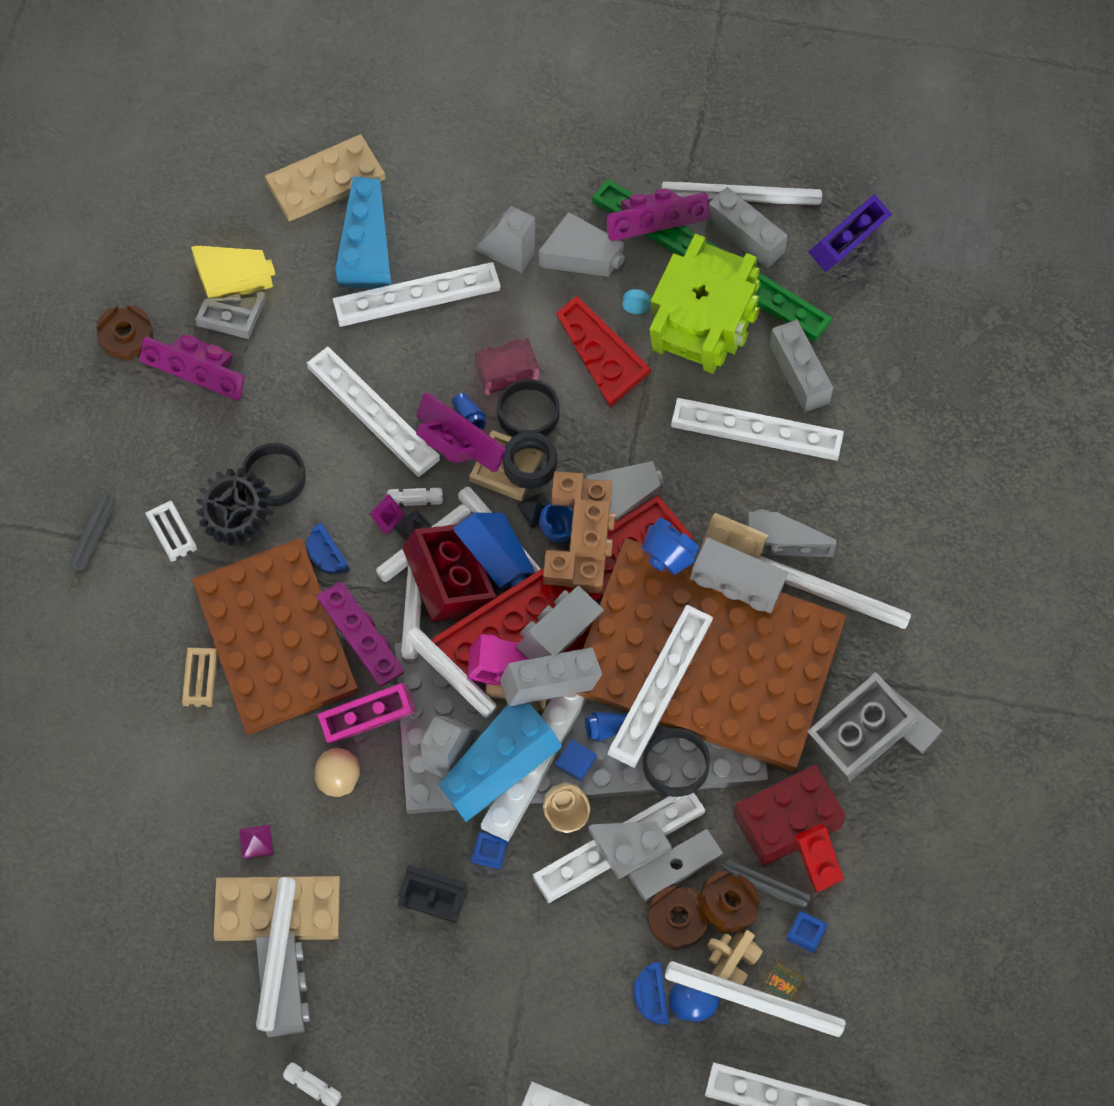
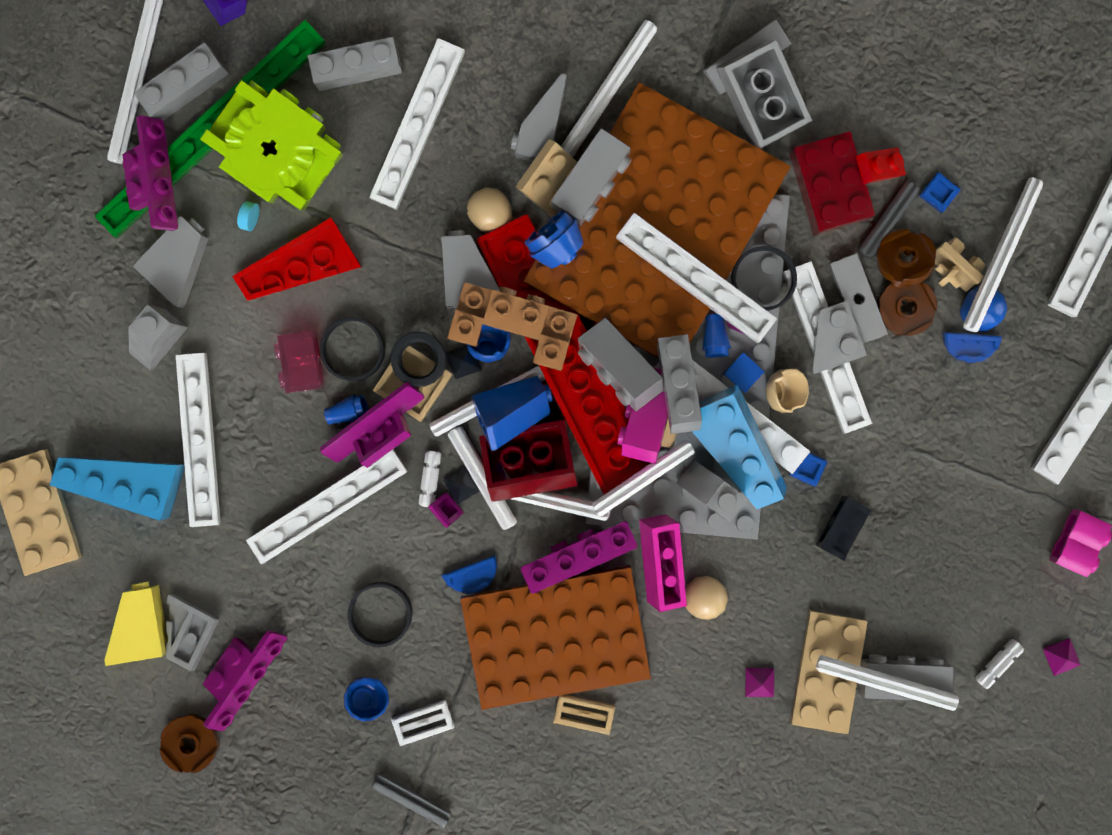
camera: 80 degrees left, 25 degrees up
black gear [196,468,274,546] -> none
clear yellow tile [761,962,804,1001] -> none
none -> blue hair [343,677,389,721]
none -> tan hair [467,187,512,233]

